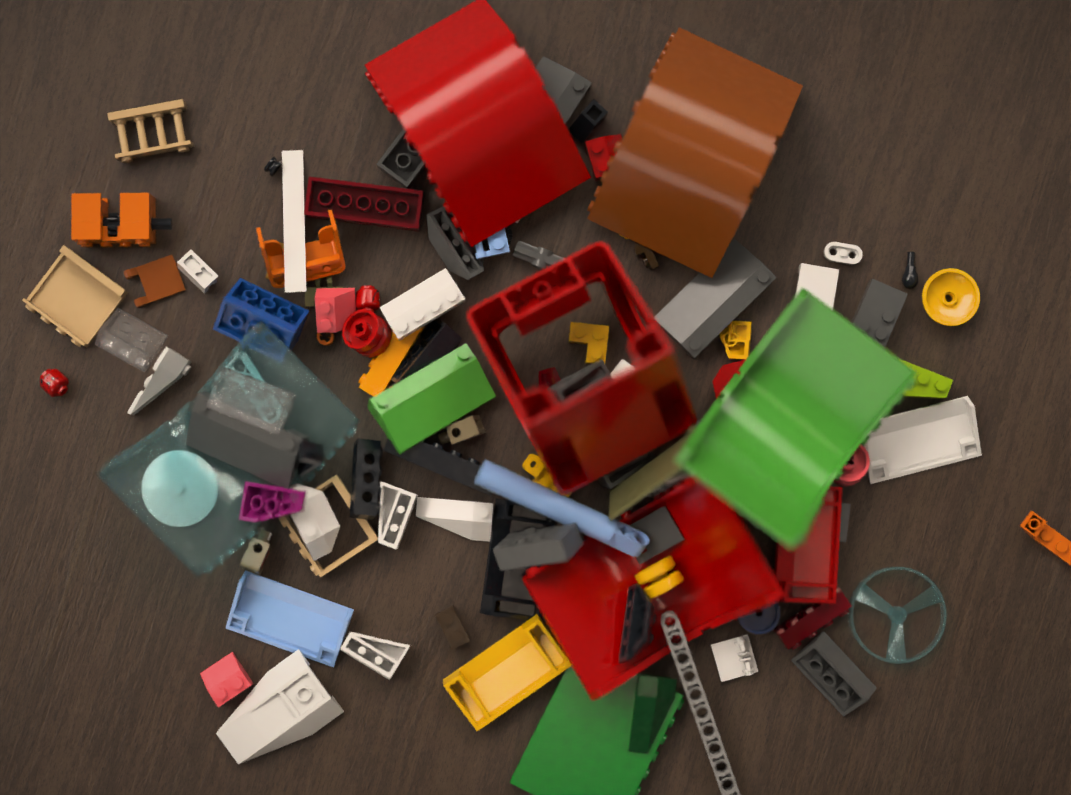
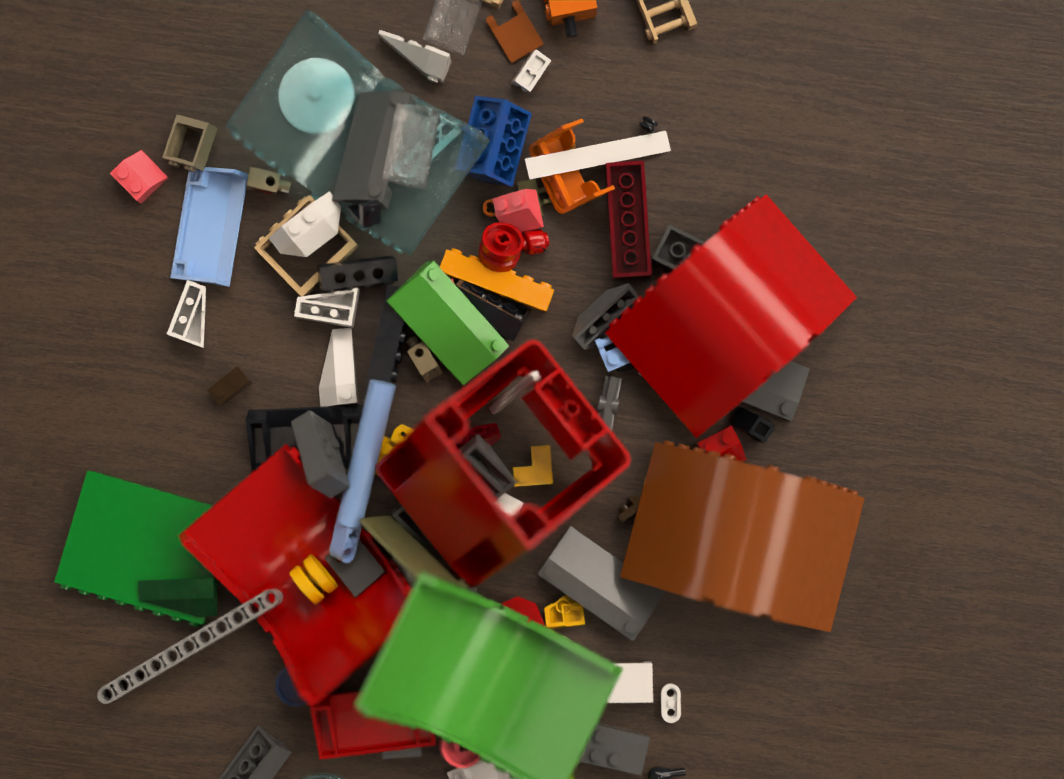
camera: 80 degrees right, 0 degrees up
white wedge [216,649,344,765] -> none
magenta wedge [239,481,306,523] -> none
white slope [380,268,465,341] -> none
yellow slope [443,614,572,731] -> none
black wedge [618,584,656,663] -> none
white hinge [711,634,758,682] -> none
dark red wedge [773,586,852,650] -> none
none -> dark tan window [162,115,218,172]
none -> white axle [489,371,541,414]

